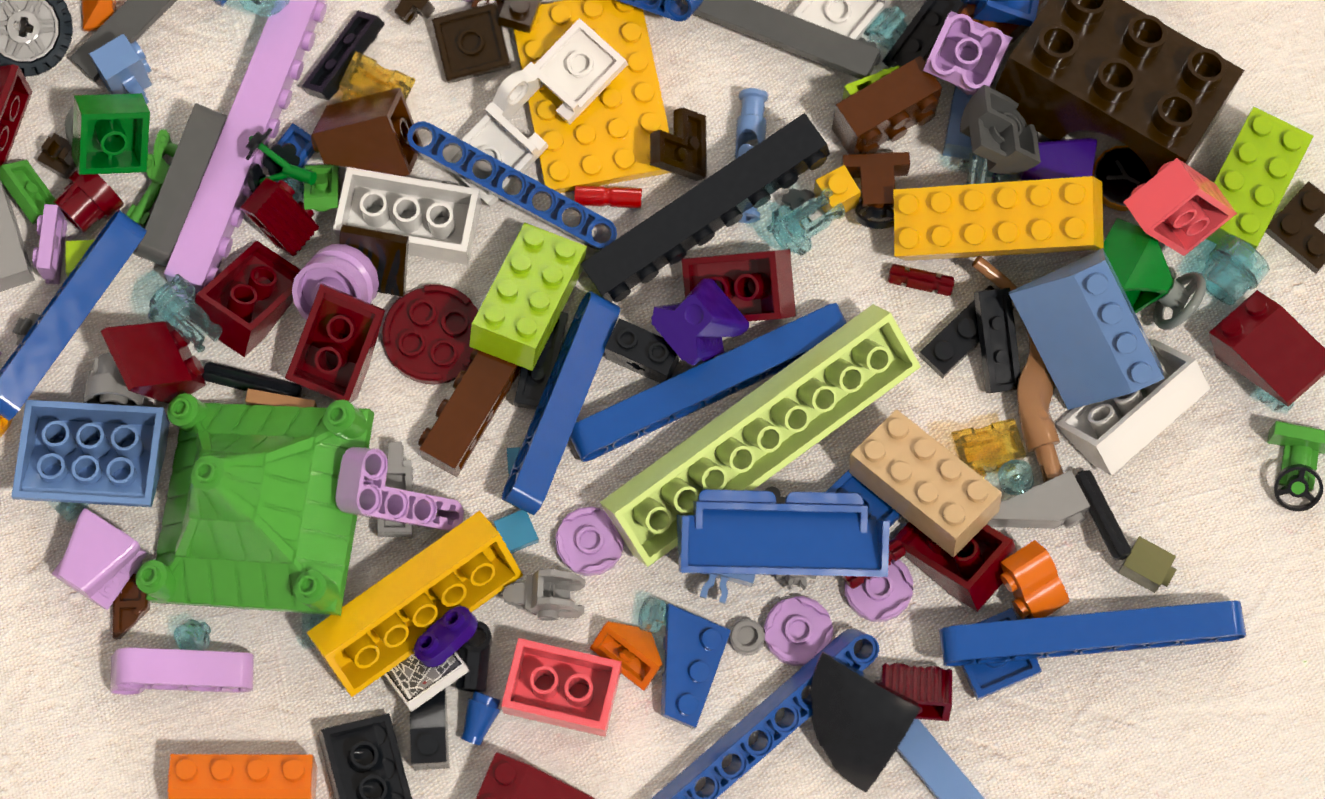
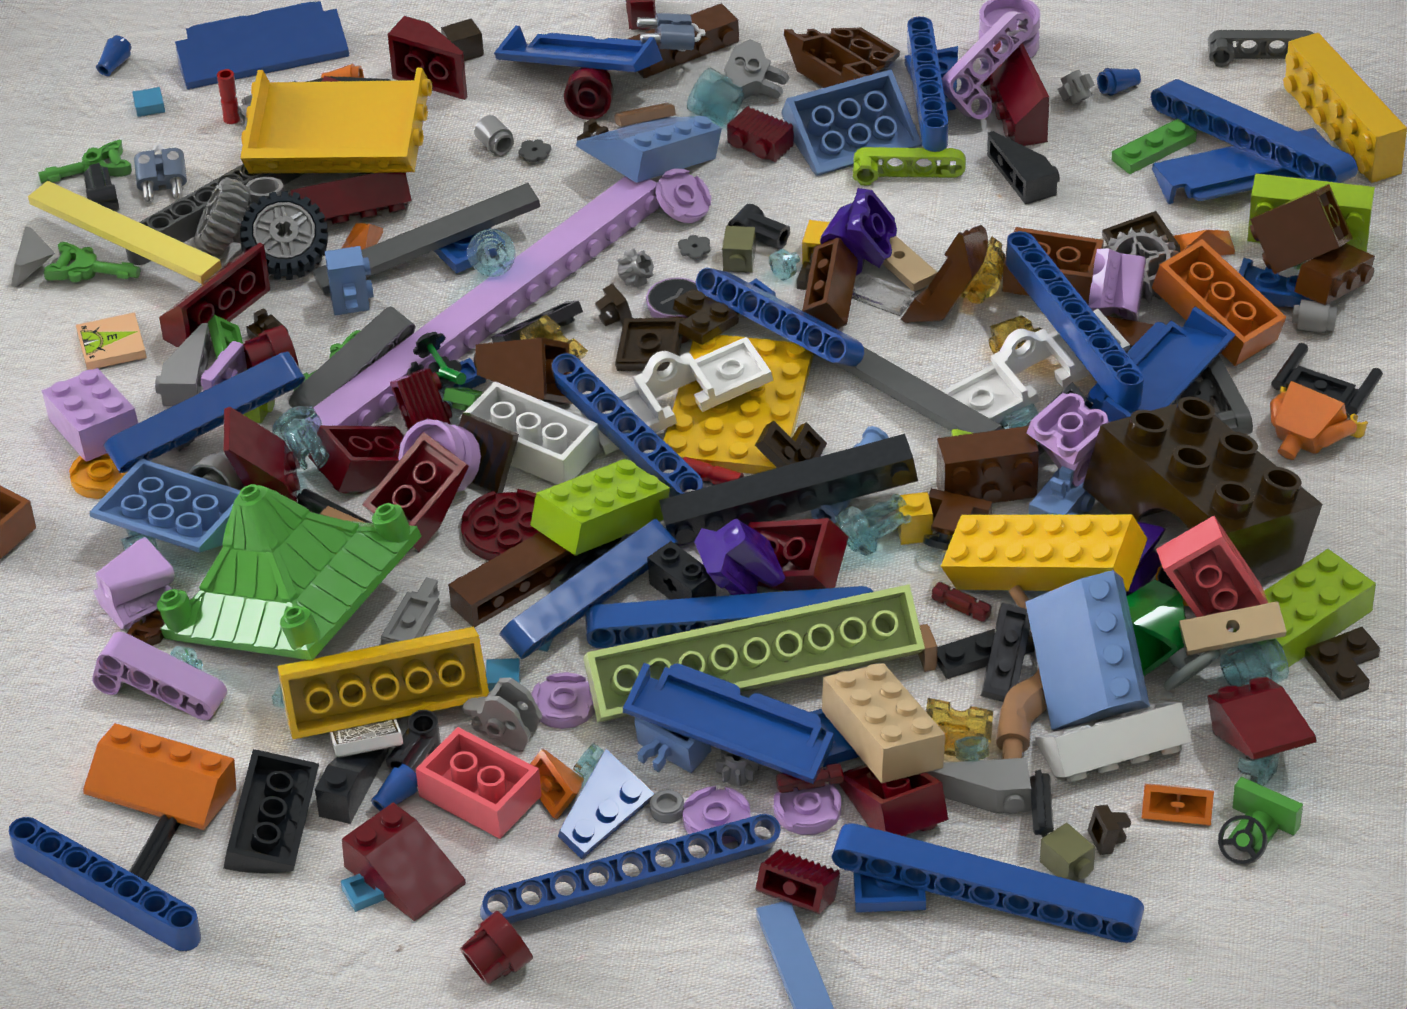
camera: 25 degrees right, 30 degrees down
green piece [65,93,150,175] -> none
lavender beam [336,447,464,530] -> none
dark purple plate [414,606,478,668] -> none
black brick [810,651,921,793] -> none
dark grey brick [960,85,1041,174] -> none
orange brick [1000,540,1069,619] -> none
none -> medium nougat tile [918,624,937,672]
none -> dark brown tile [1087,805,1132,855]
none -> orange slope [1142,784,1214,825]
none -> tan tile [1179,601,1287,656]

